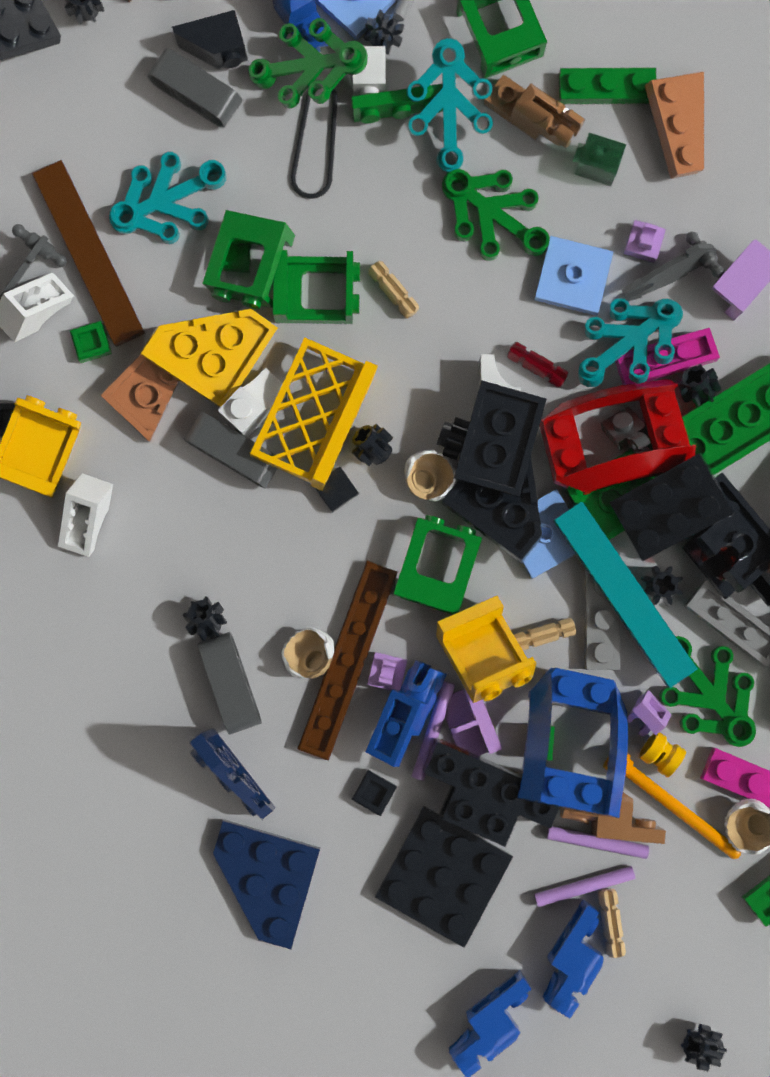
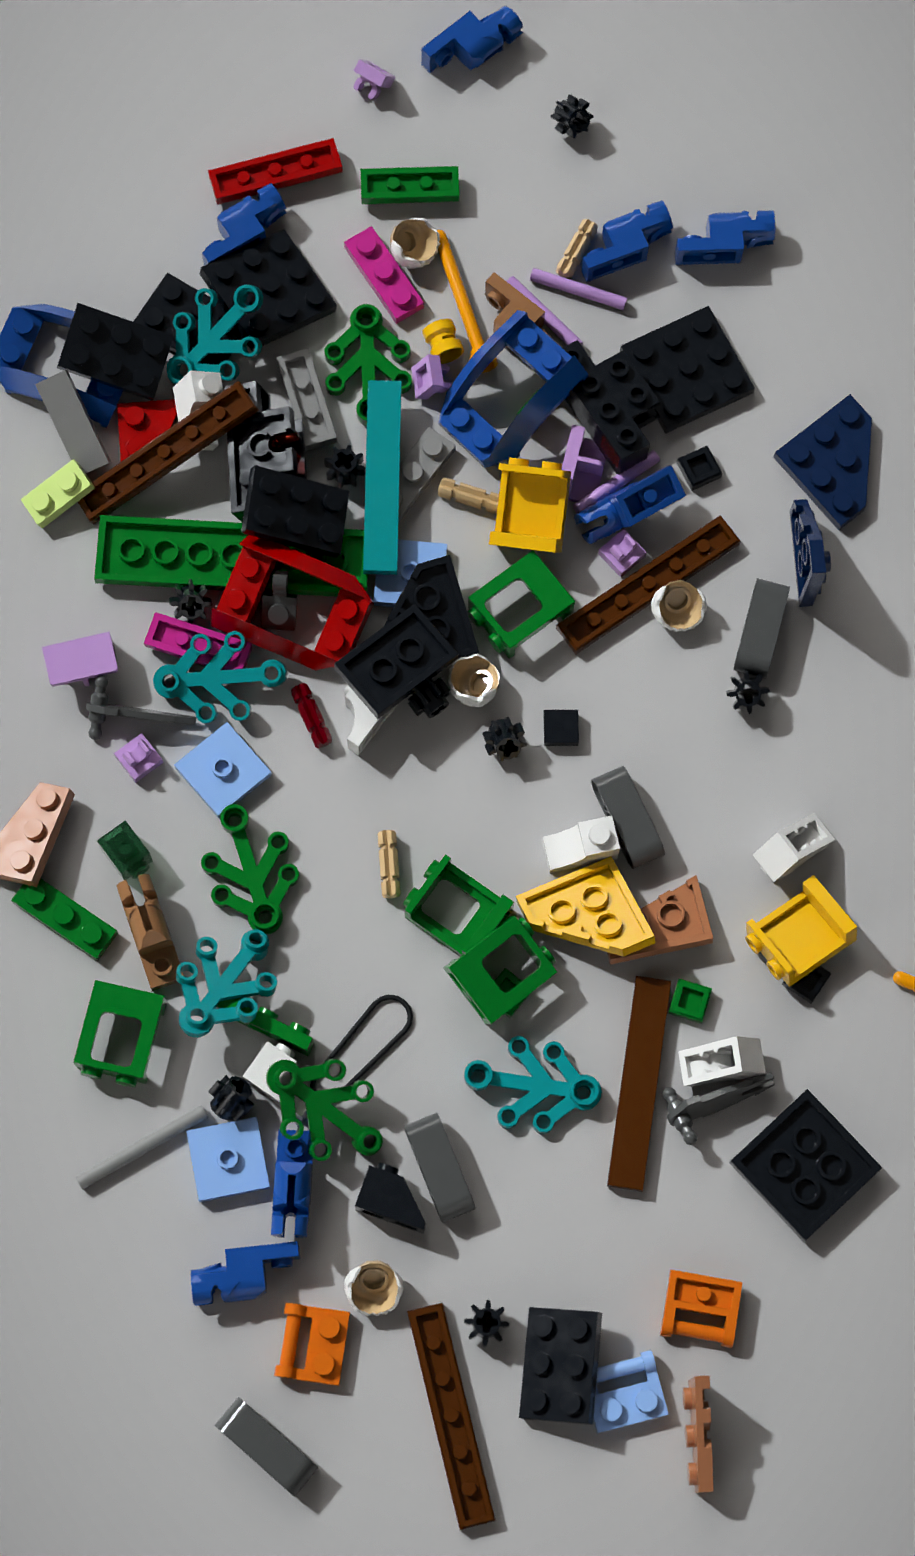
camera: 145 degrees left, 10 degrees down
yellow fence [250,337,378,491] -> none

